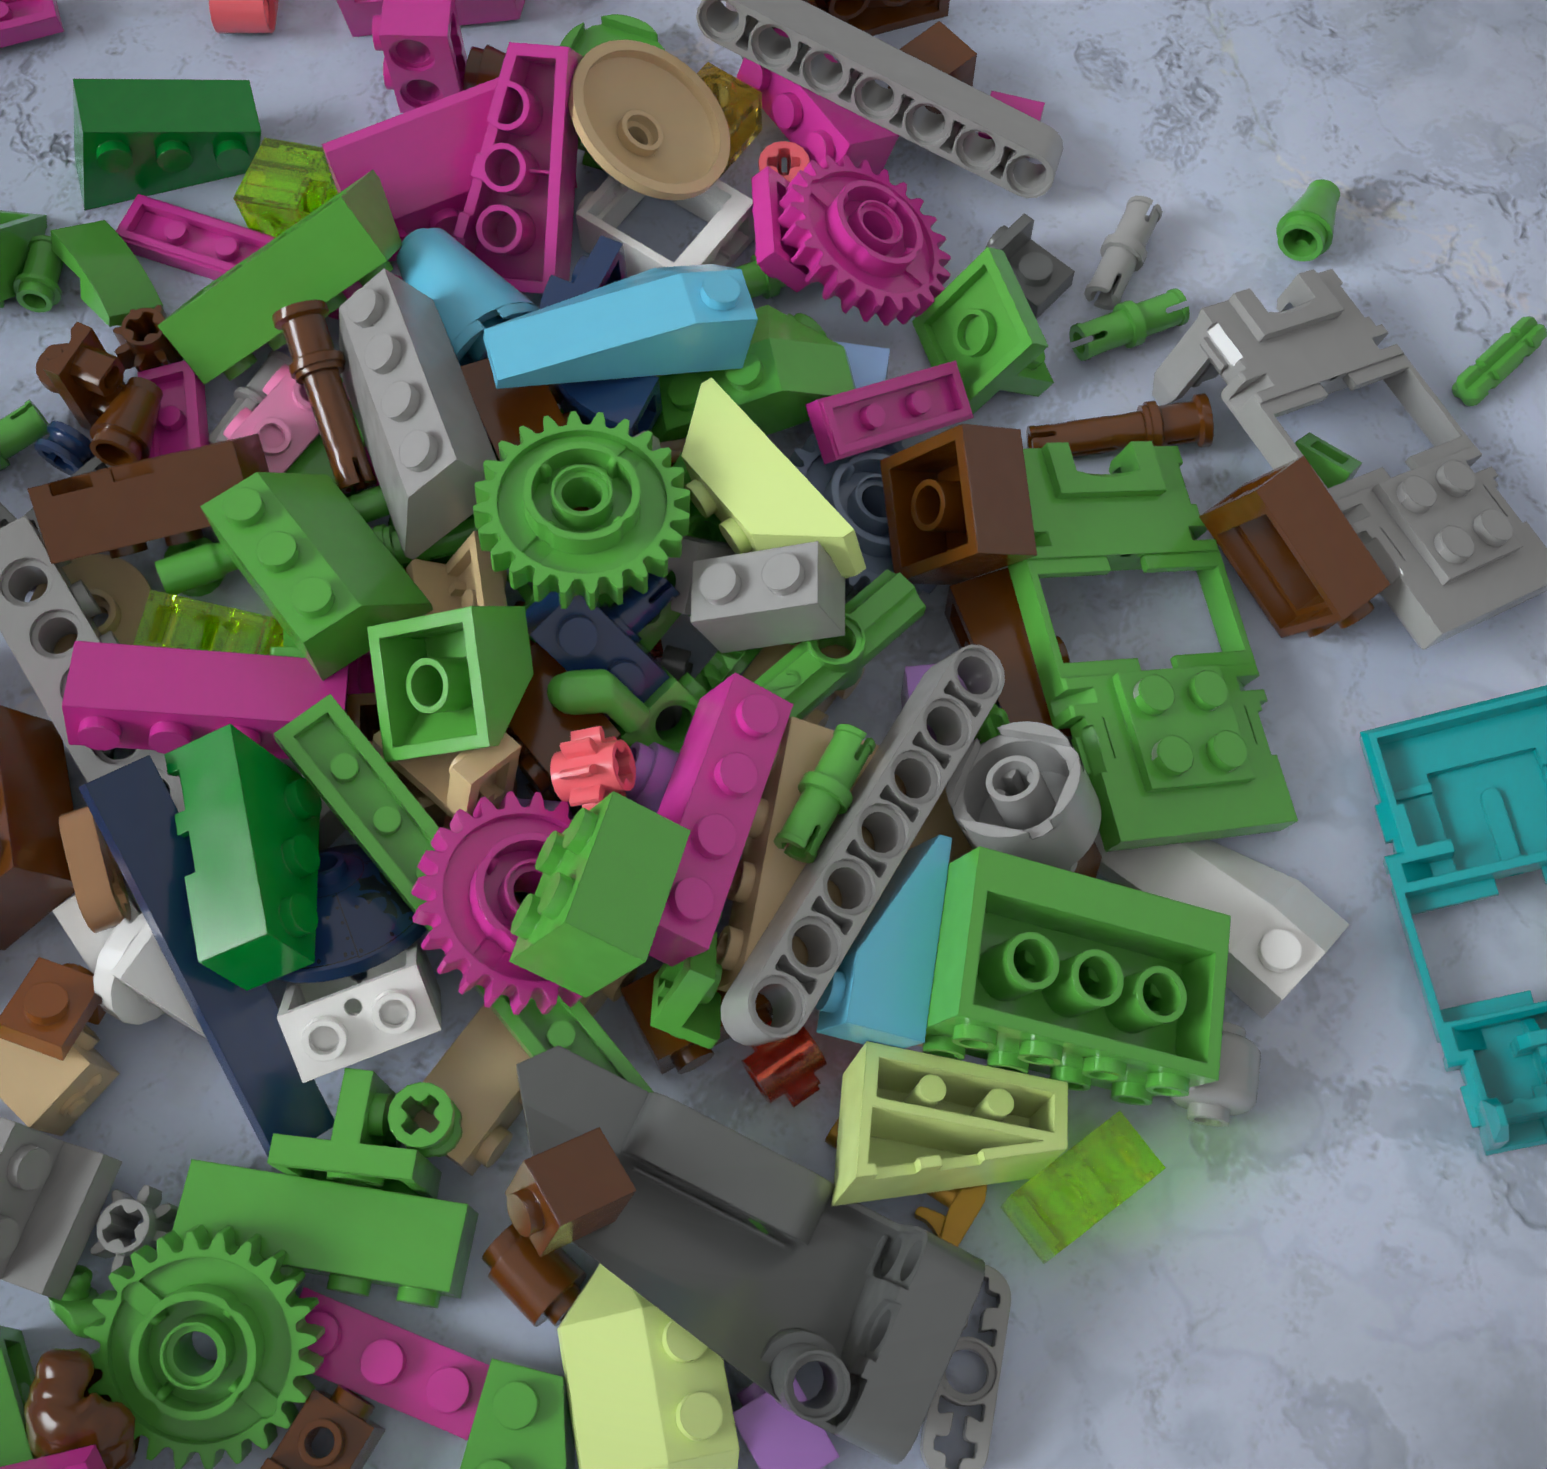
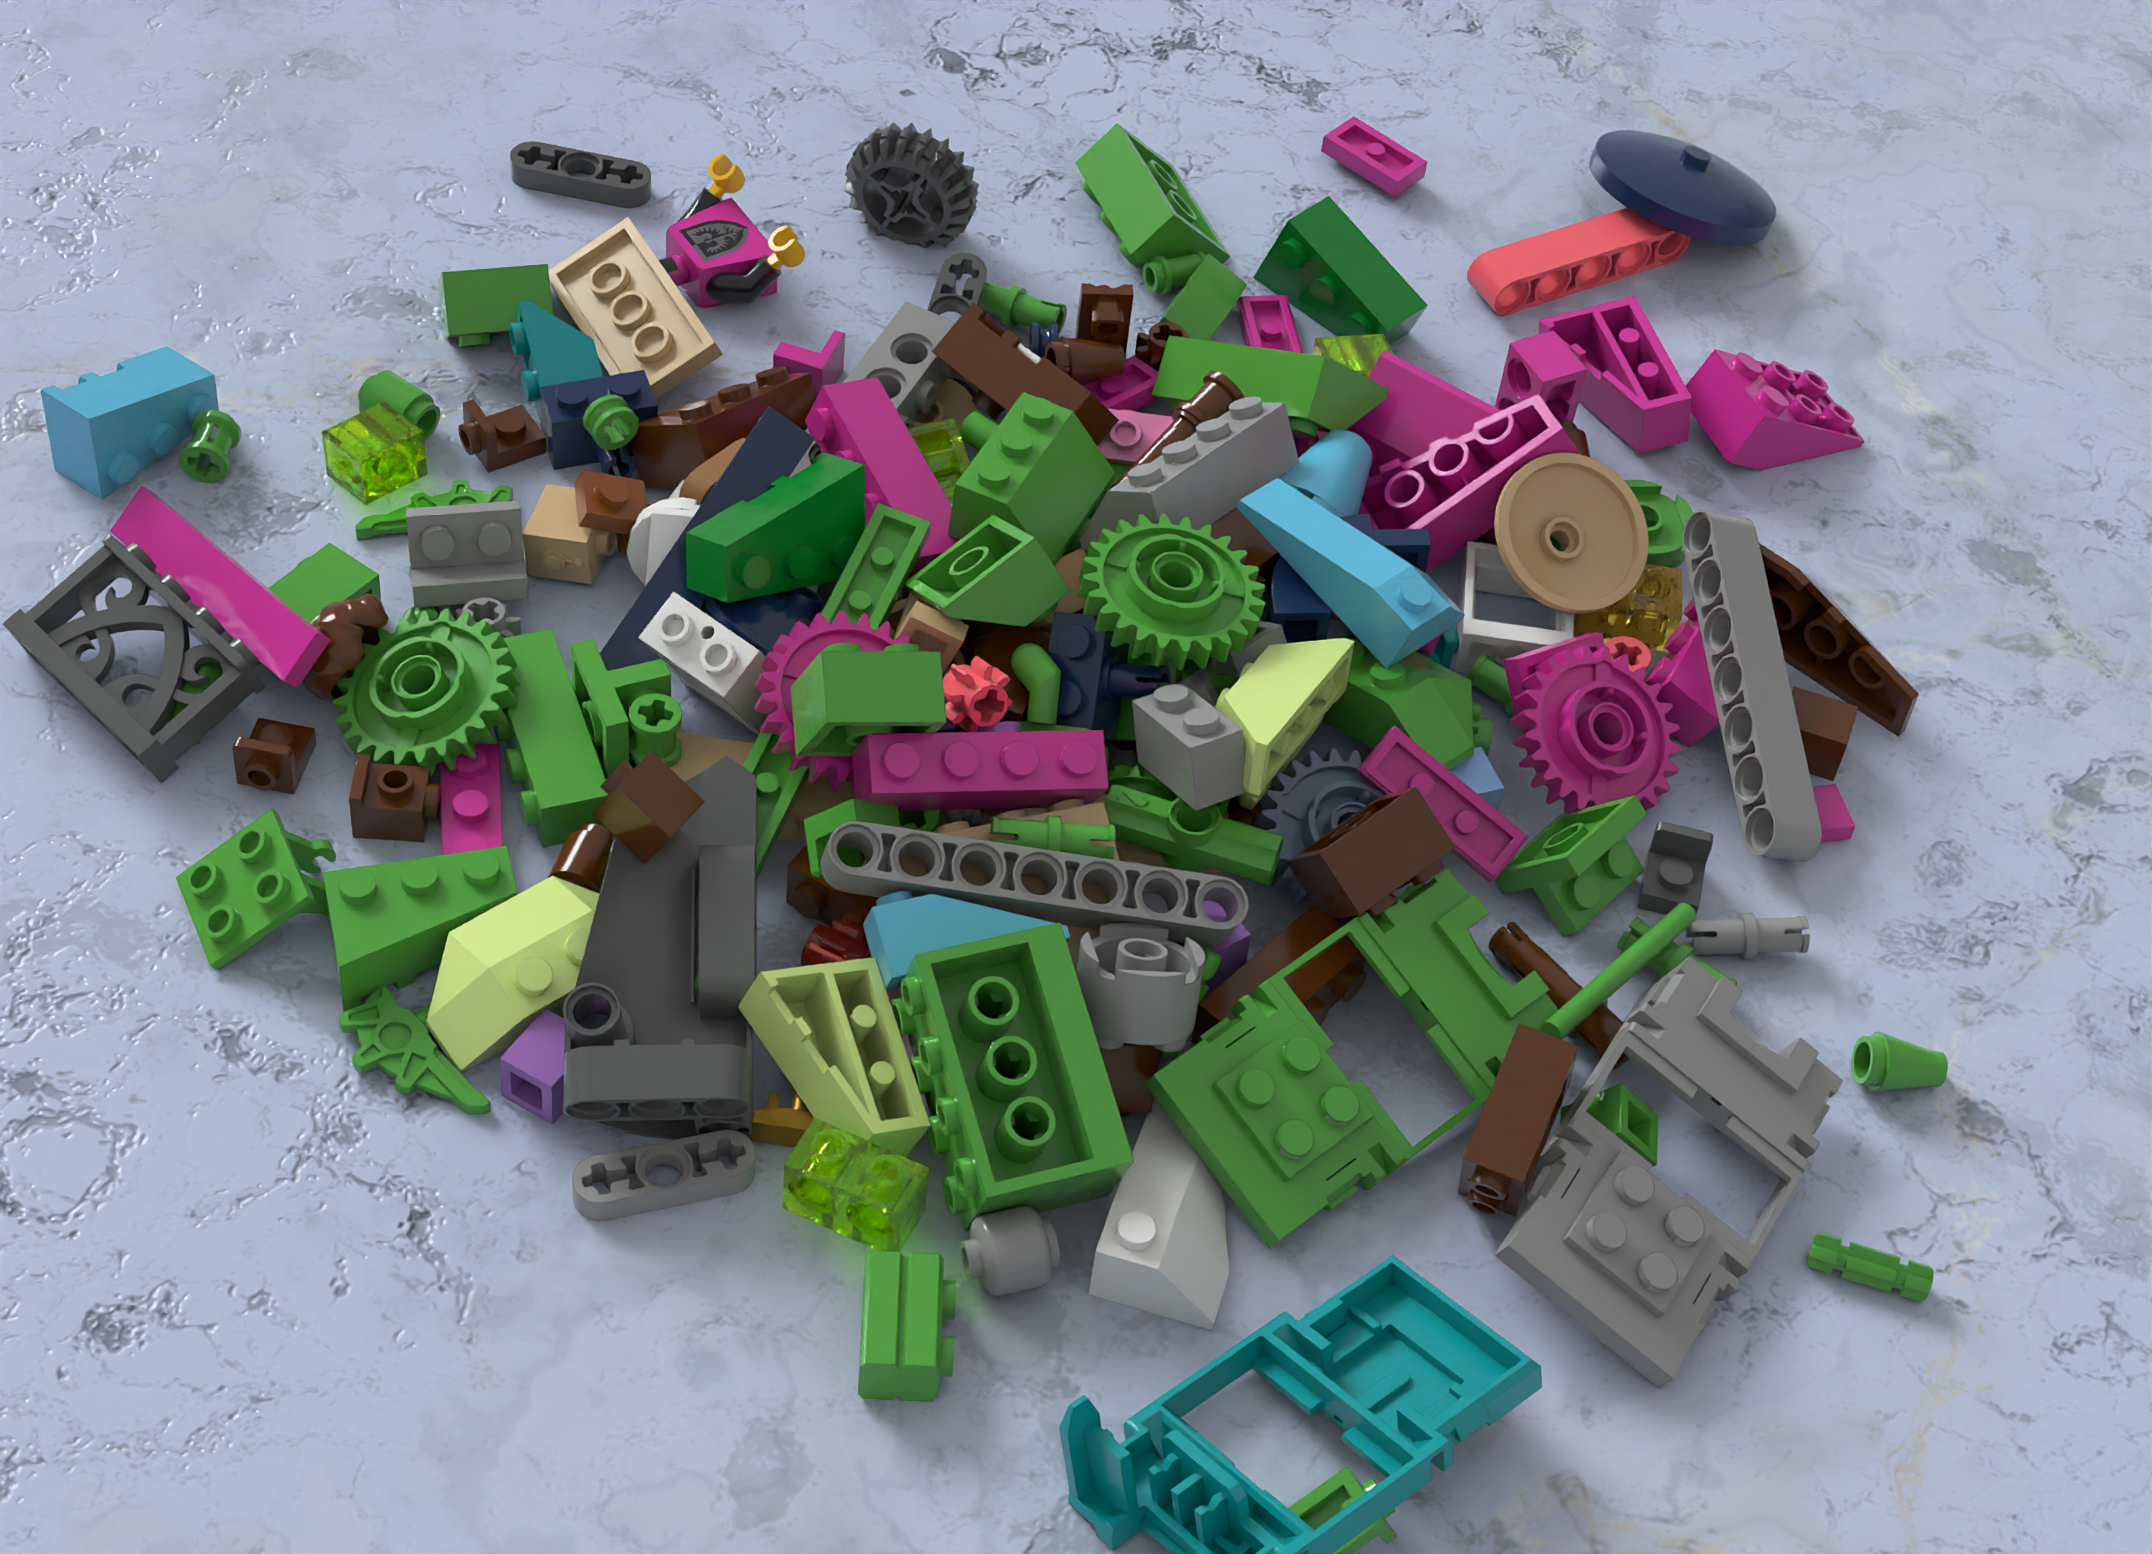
camera: 55 degrees right, 20 degrees down
none -> bright green brick [858,1250,956,1402]
none -> bright green bar [1541,903,1696,1040]

